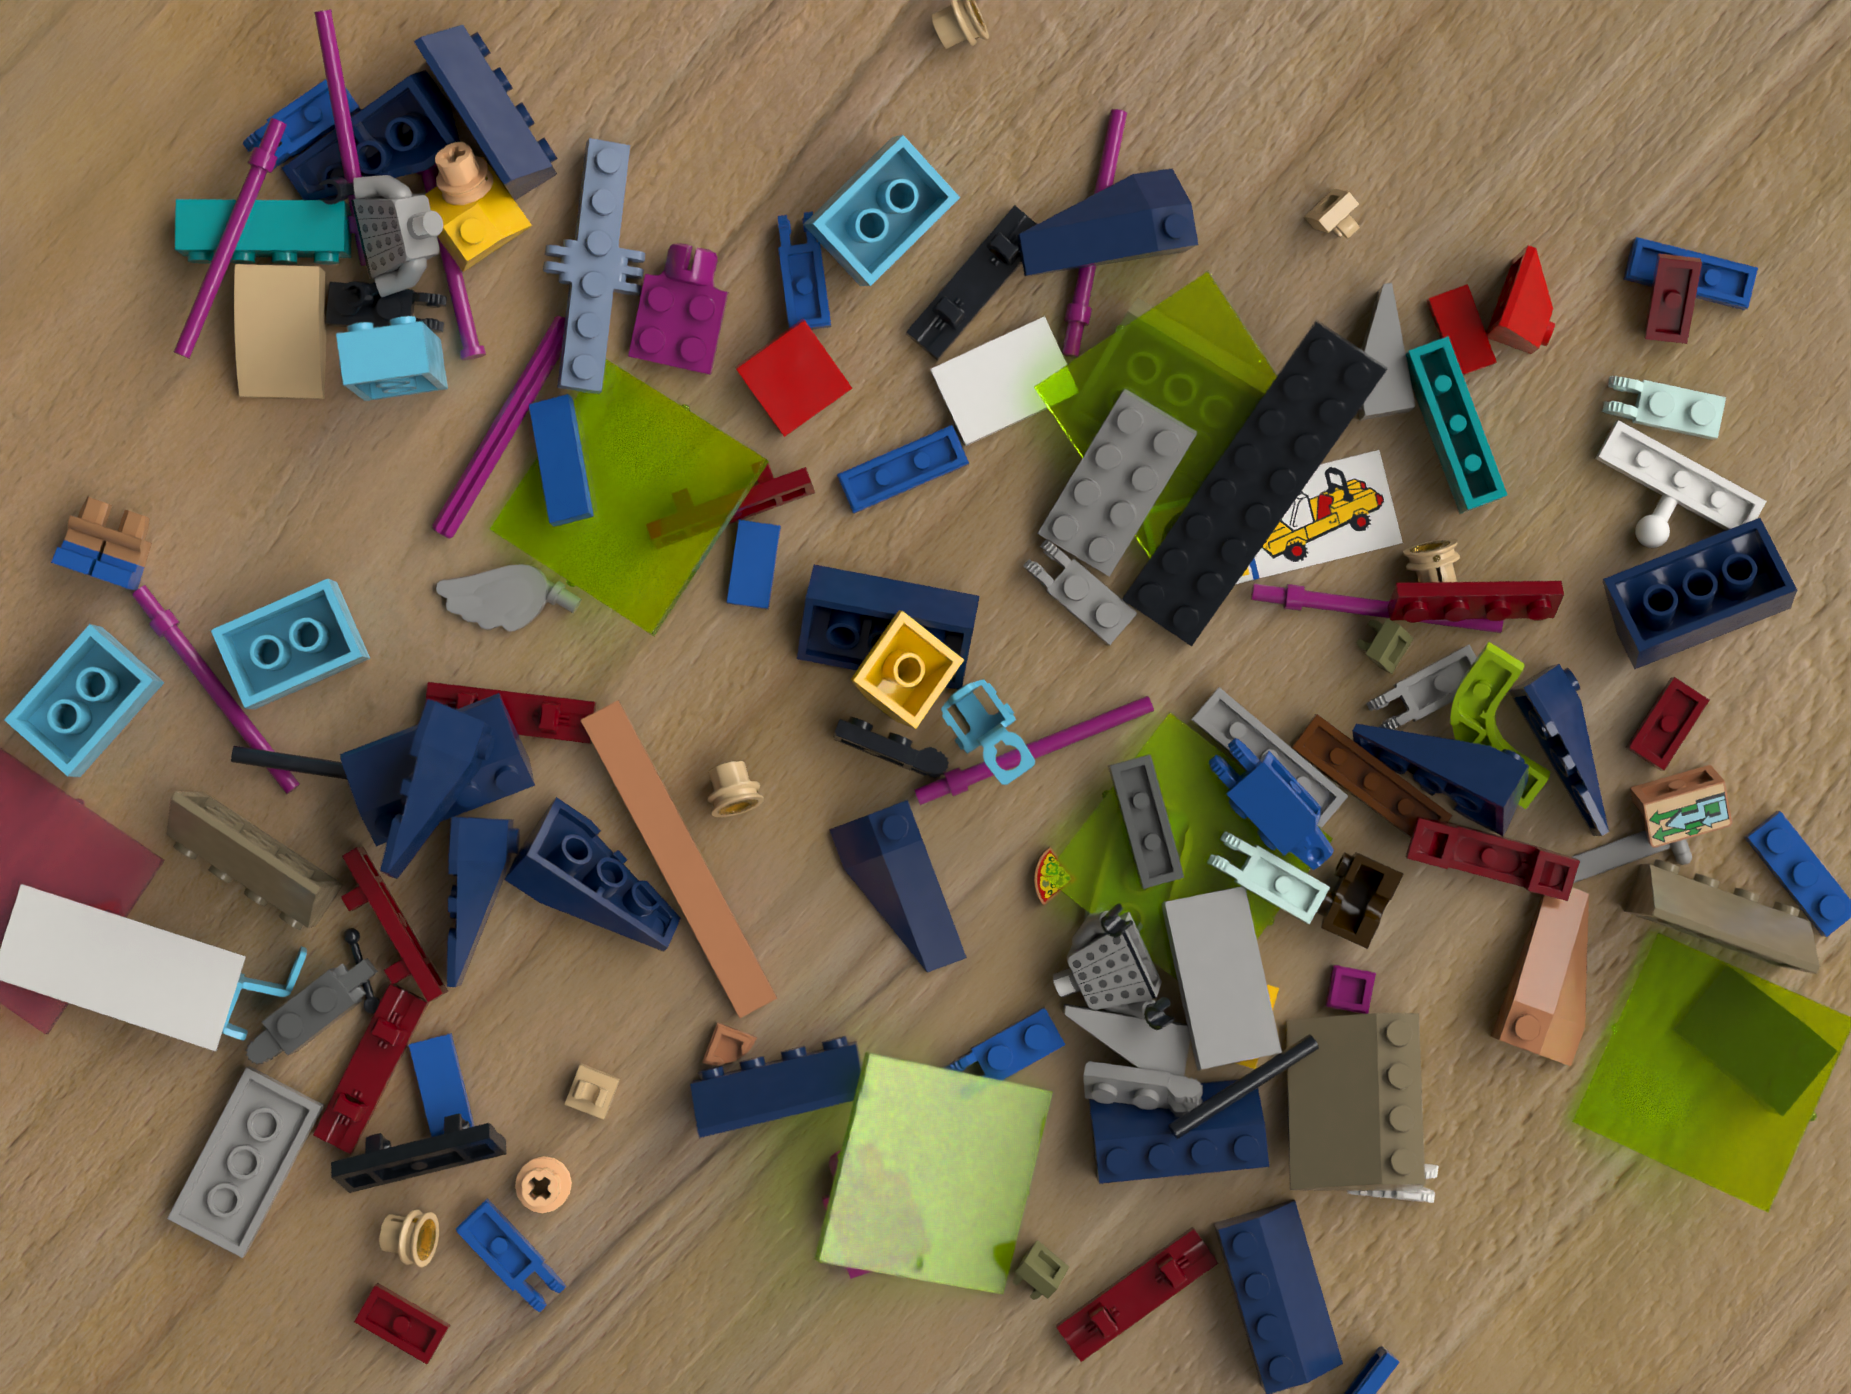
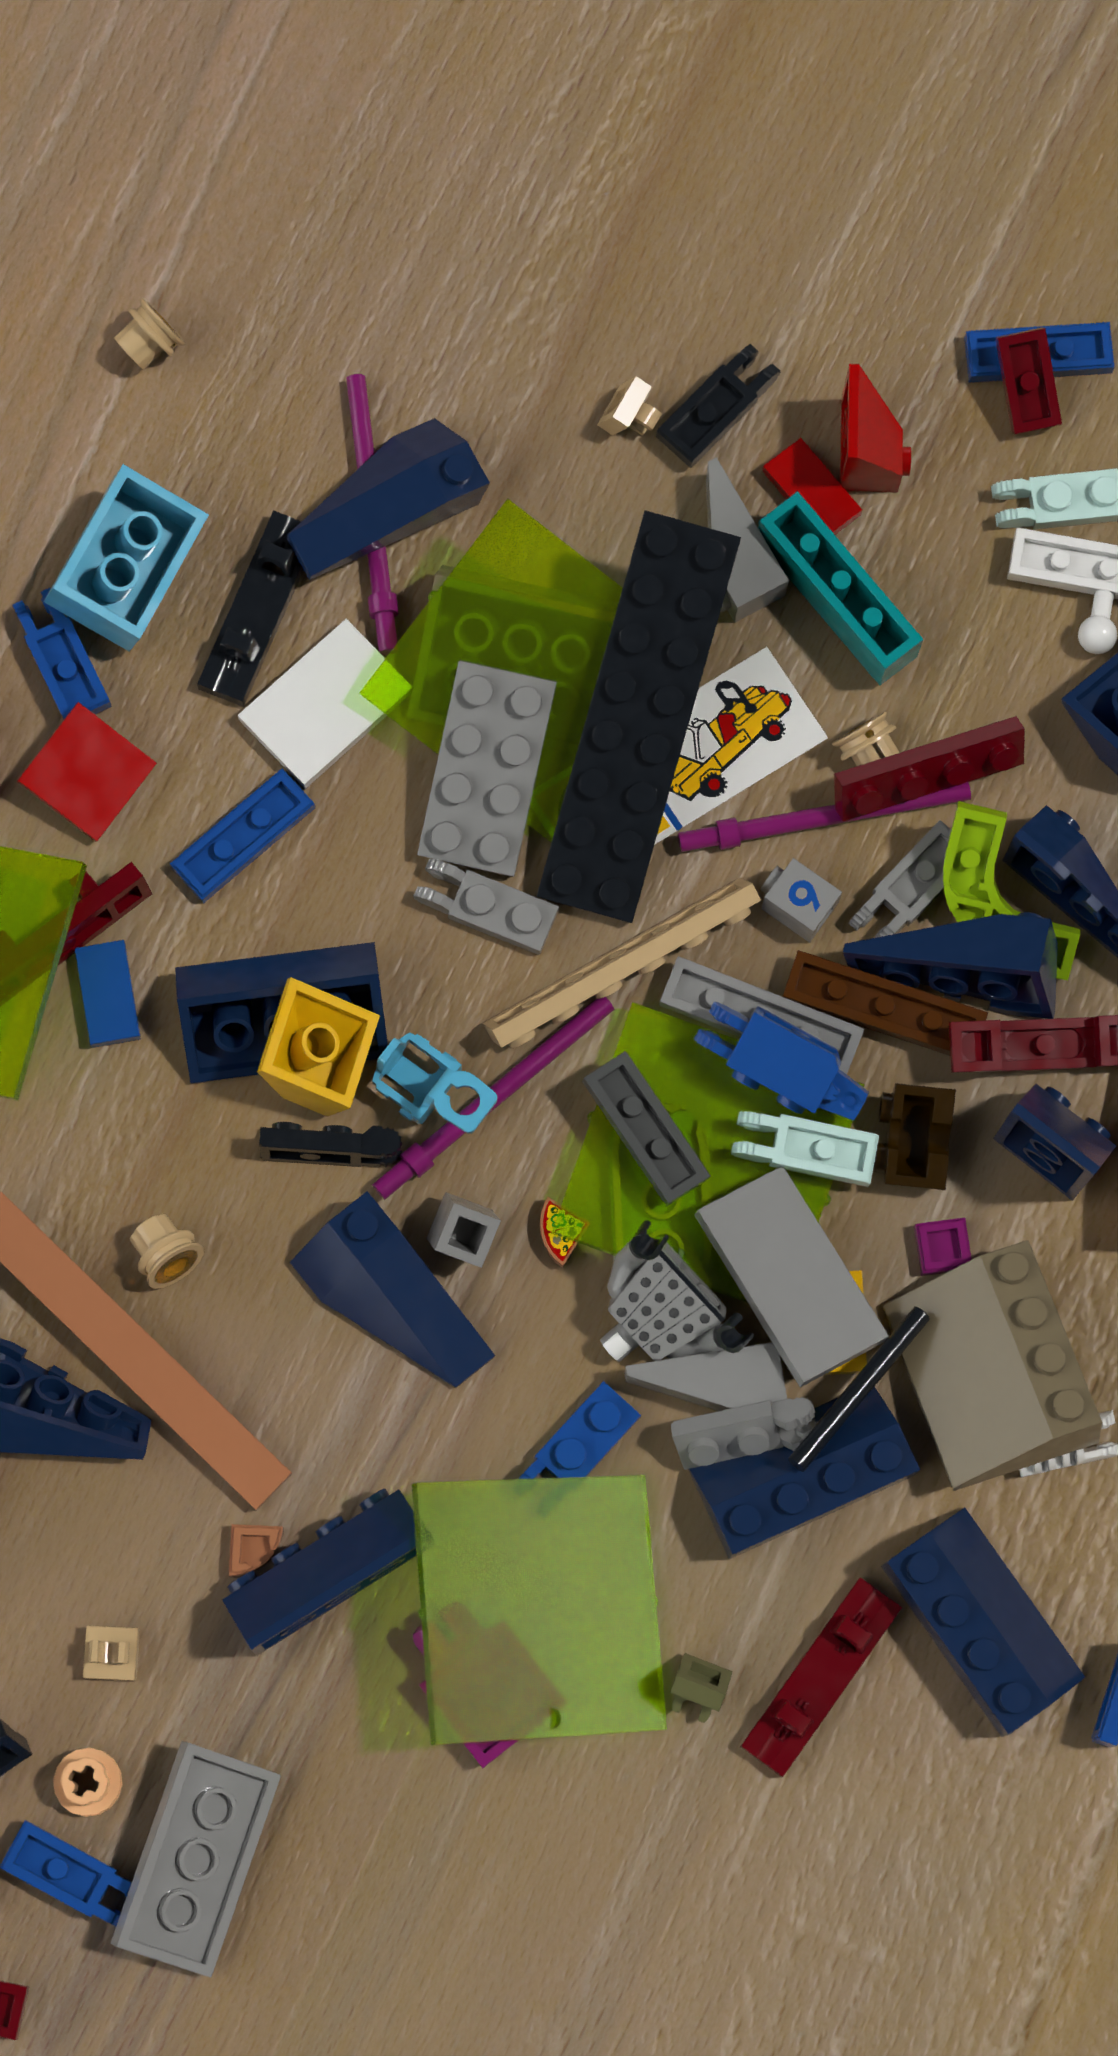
camera: 20 degrees left, 10 degrees down
olive tile [1356,619,1414,674] -> none
none -> light grey plate [110,1741,281,1978]
none -> light grey brick [426,1192,501,1268]
none -> tan plate [483,878,761,1048]
none -> black hinge [656,344,781,468]
none -> light grey brick [760,858,842,943]
none -> dark blue slope [993,1084,1116,1201]

